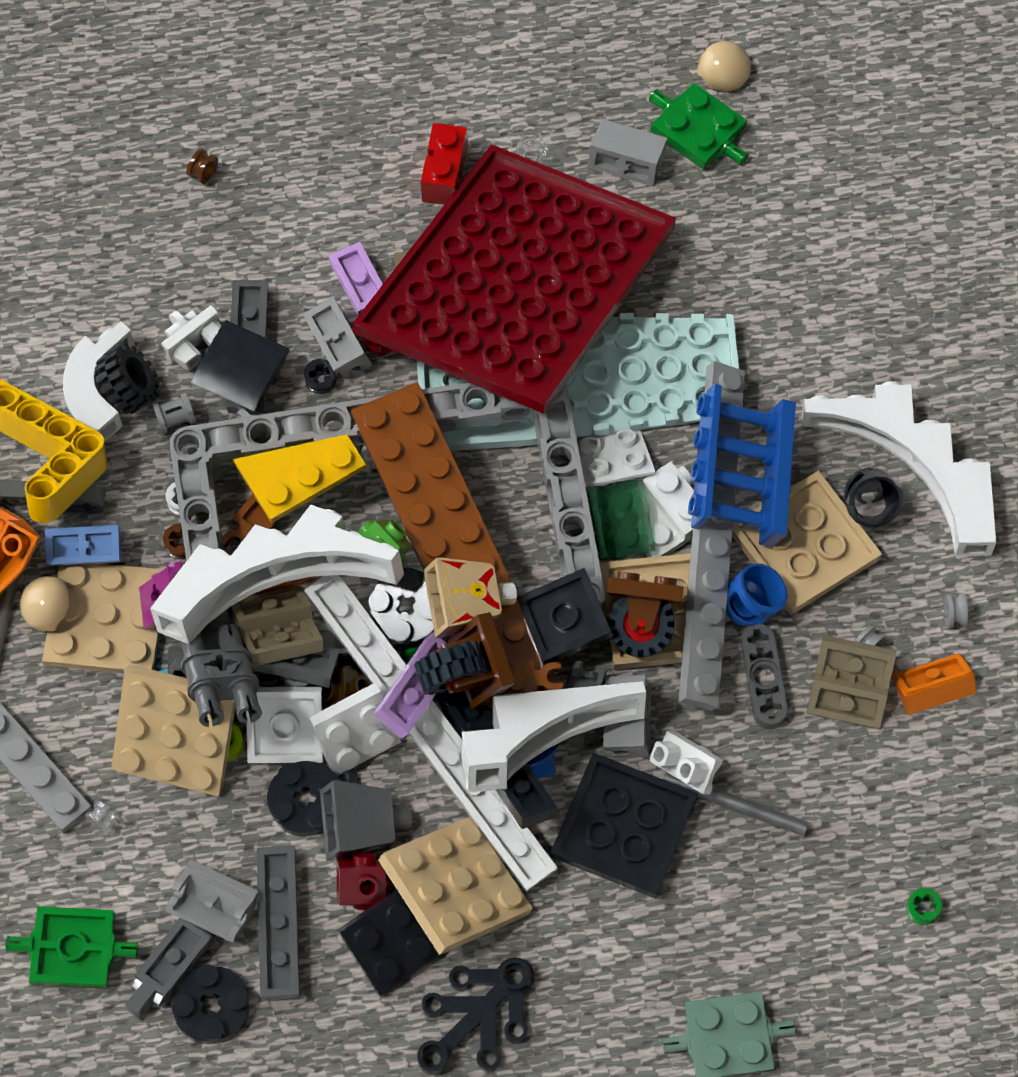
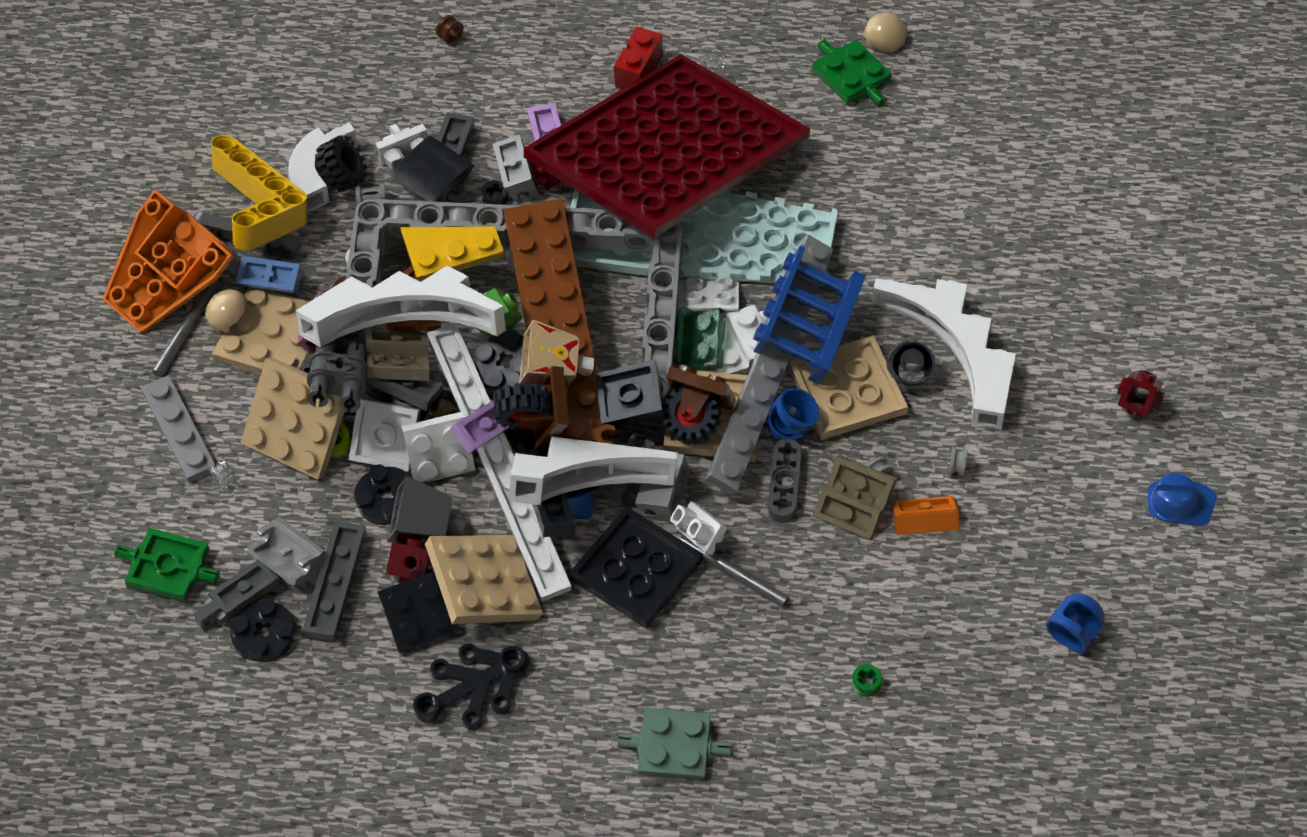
camera: 15 degrees right, 10 degrees down
light grey hinge [588,119,667,187] -> none

